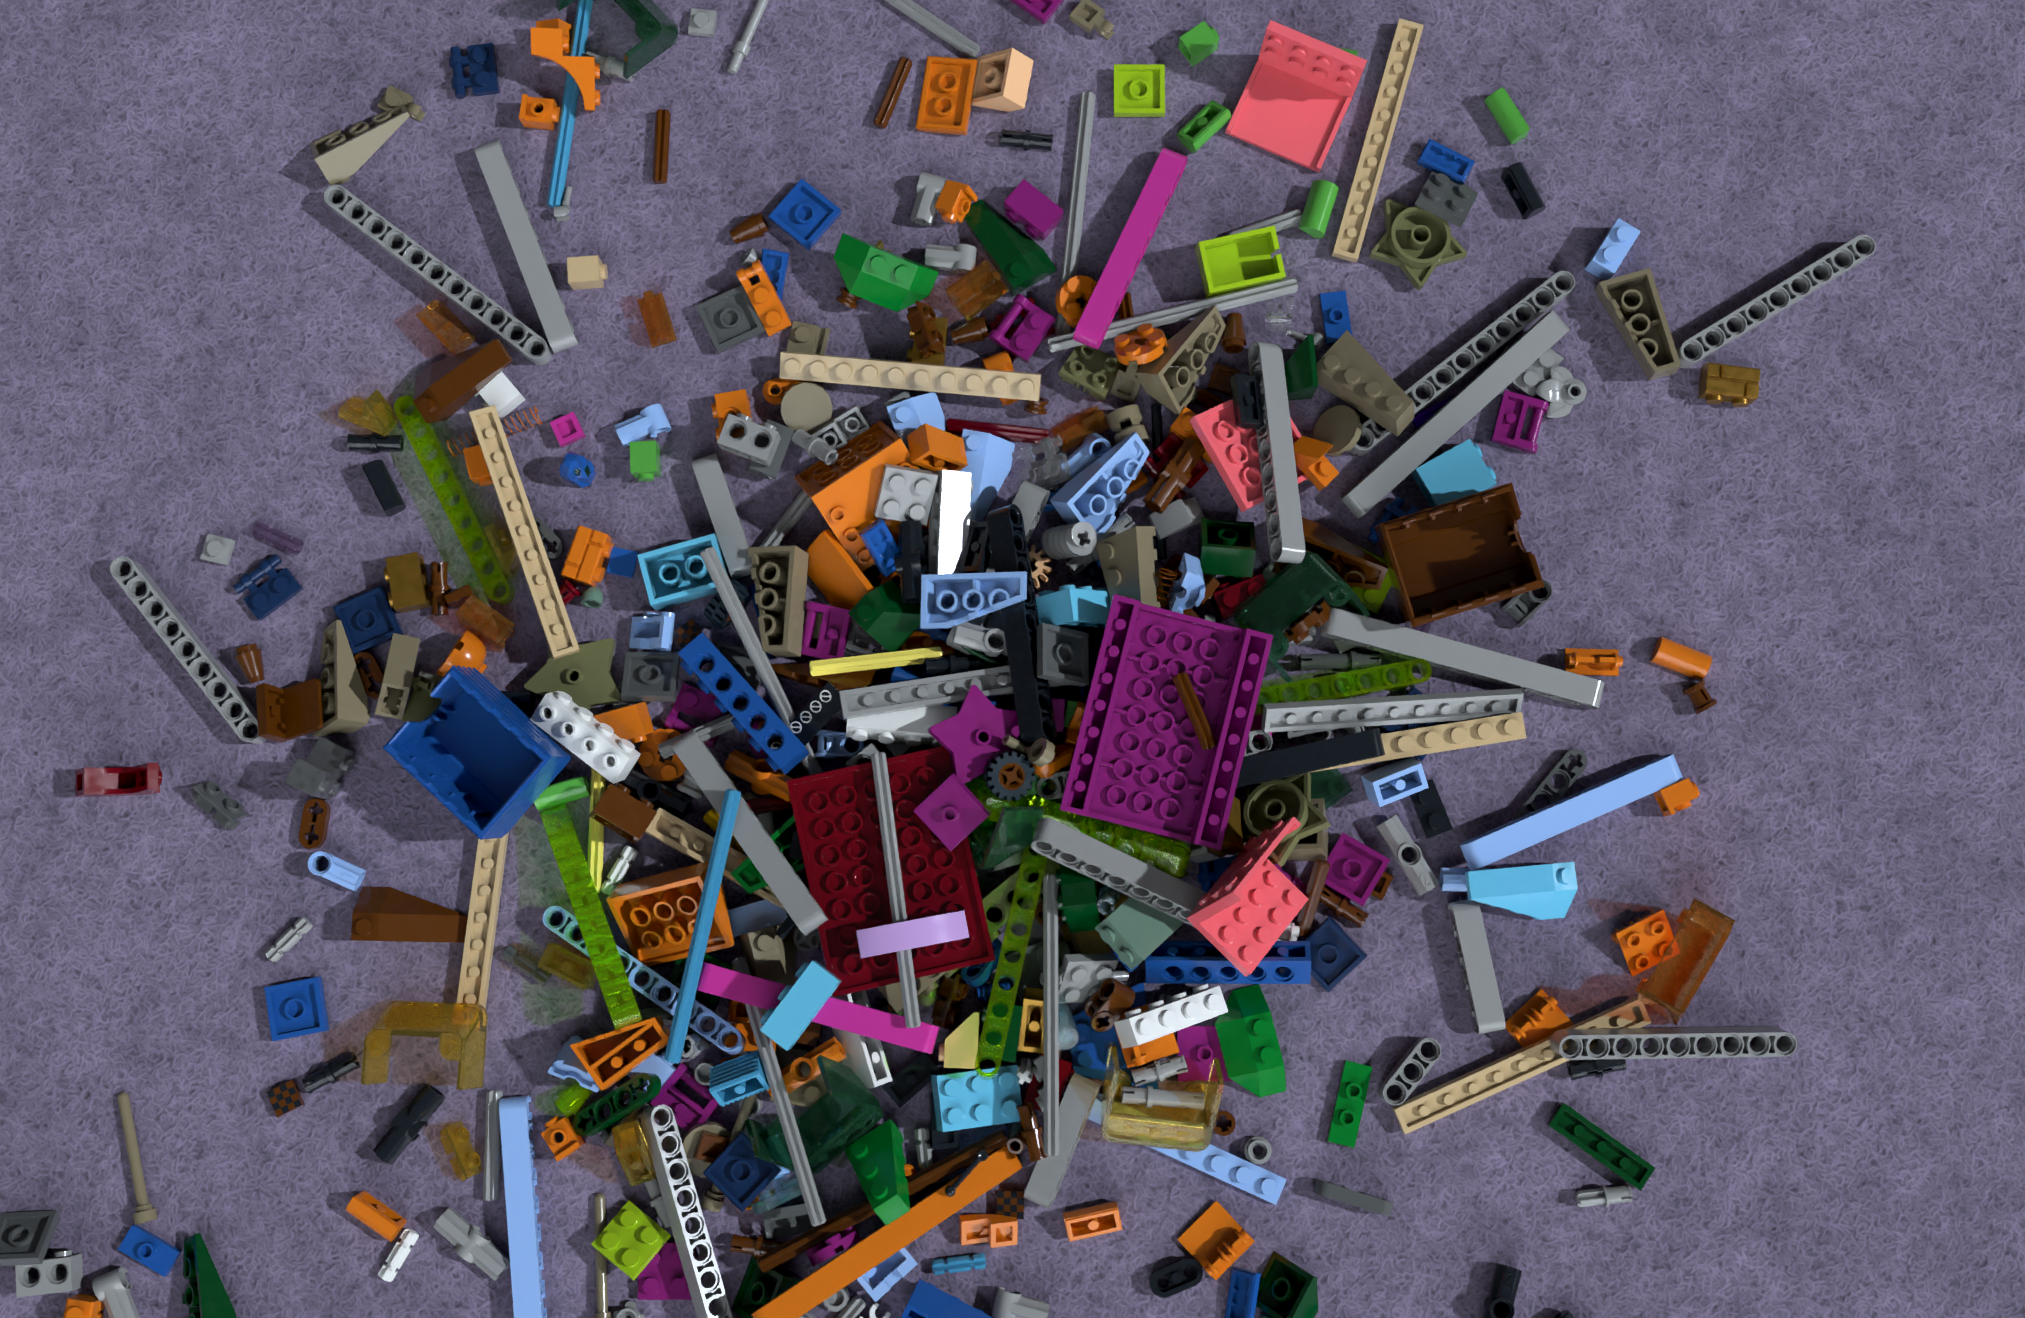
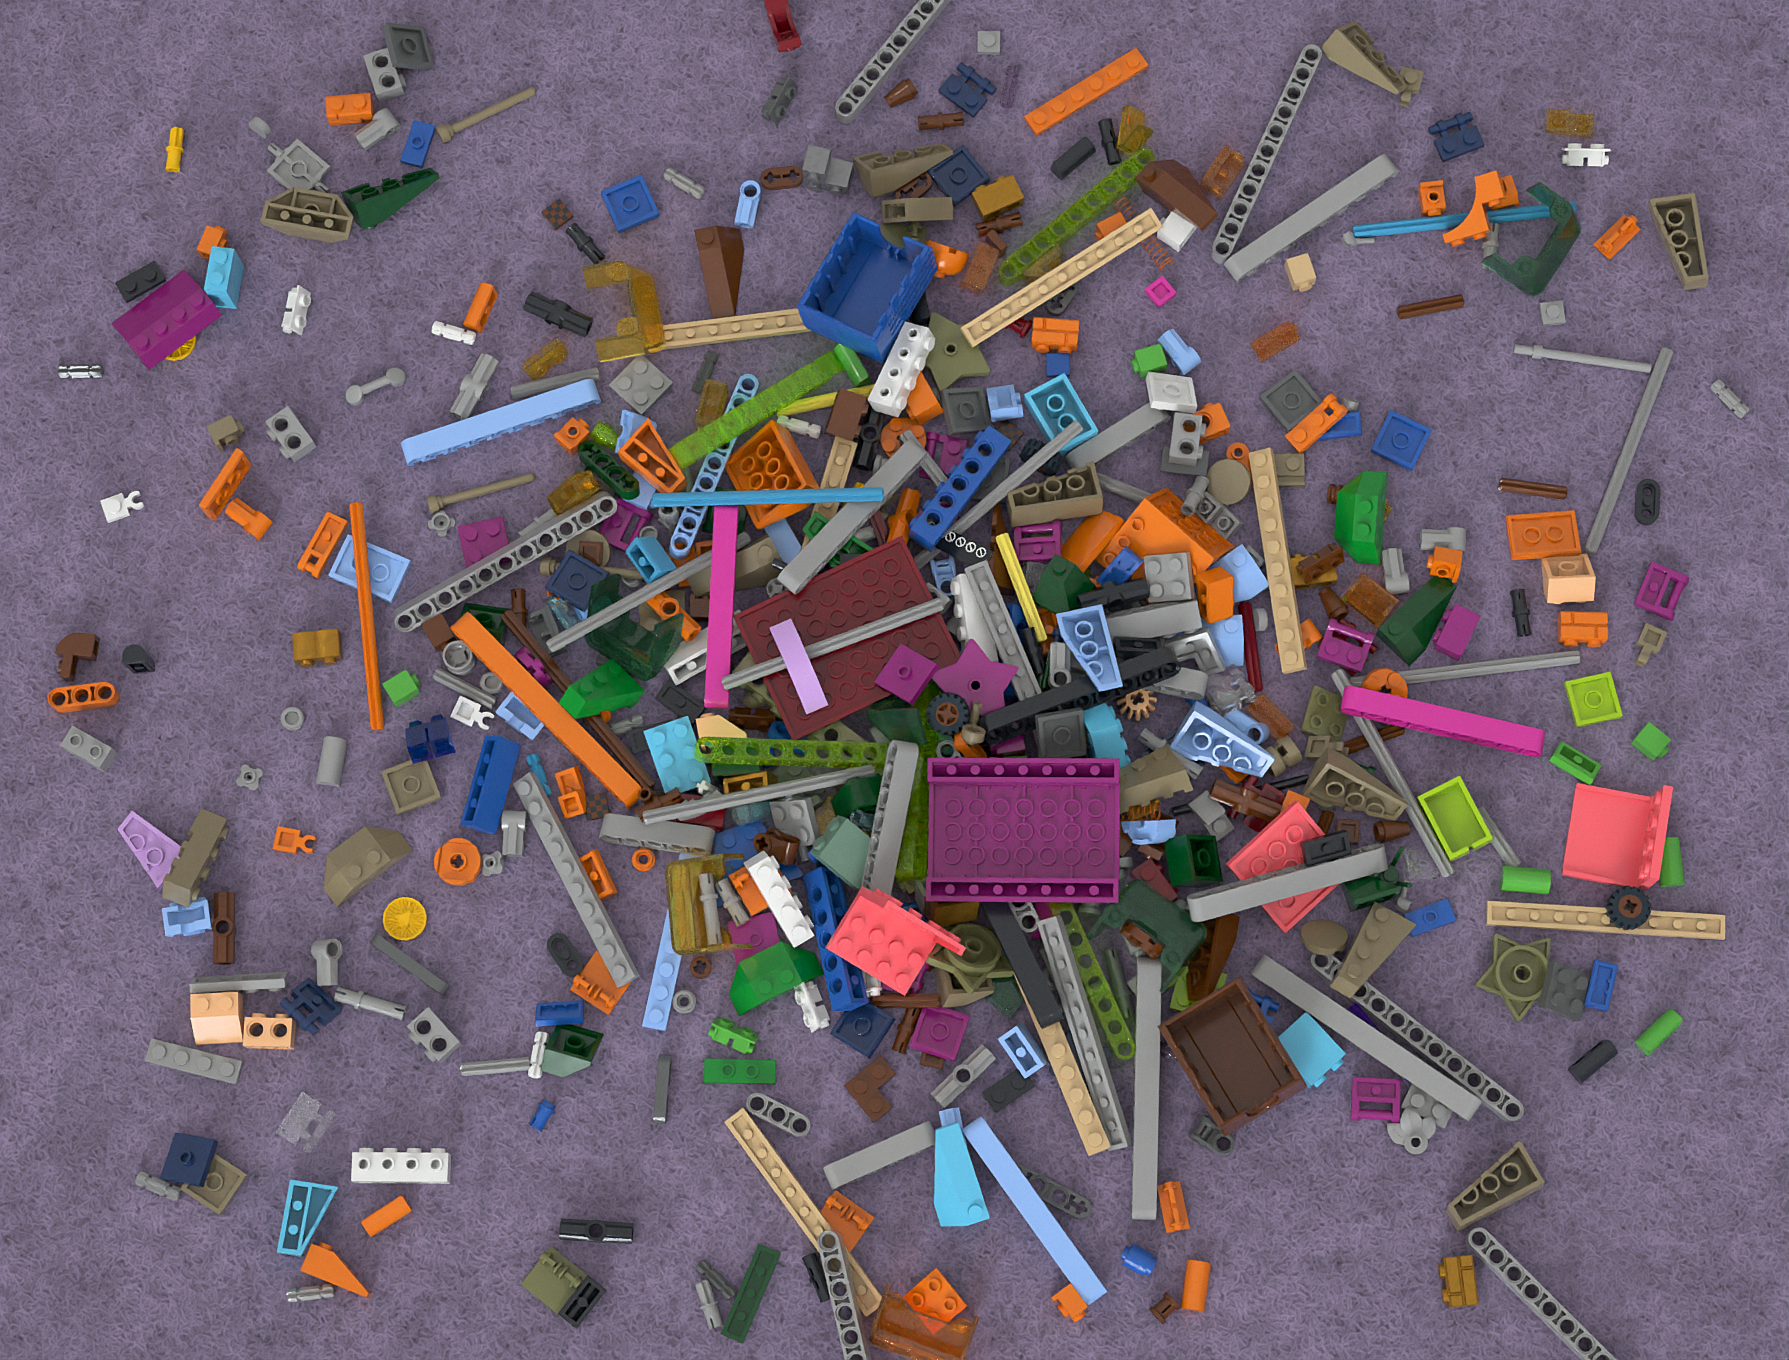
camera: 80 degrees right, 5 degrees down
reddish brown bracket [256,678,323,743] -> none
blue rock [559,451,596,488] -> none
sand green hinge [581,587,603,608] -> none
lime plate [591,1200,671,1281] -> none
reddish brown cone [729,212,770,244] -> none
medium azure brick [760,960,842,1051] -> none
black hinge [945,1150,988,1197] -> none
reddish brown bush [1024,397,1049,415] -> none
light grey piece [1042,522,1097,560] -> none
orange plate [1114,323,1168,365] -> none
reddish brown axle [1172,672,1217,750] -> none
orange slope [1293,436,1339,491] -> none
light blue brick [1585,218,1641,281] -> none
none -> light grey plate [513,772,640,988]
none -> light grey plate [609,353,674,416]
none -> orange plate [632,848,655,872]
none -> dark grey axle [696,1259,737,1300]
none -> bright green hinge [708,1017,759,1054]
none -> white hinge [795,981,830,1033]
none -> reddish brown plate [844,1055,896,1123]
none -> reddish brown pin [918,112,964,131]
none -> orange plate [1024,48,1149,136]
none -> blue brick [1120,1244,1158,1276]
none -> white plate [1146,372,1197,414]
none -> light grey plate [1164,628,1226,675]
none -> light grey tile [1253,608,1268,632]
none -> dark green plant [1373,846,1412,888]
none -> orange brick [1557,611,1608,648]
none -> black wheel [1606,885,1652,930]

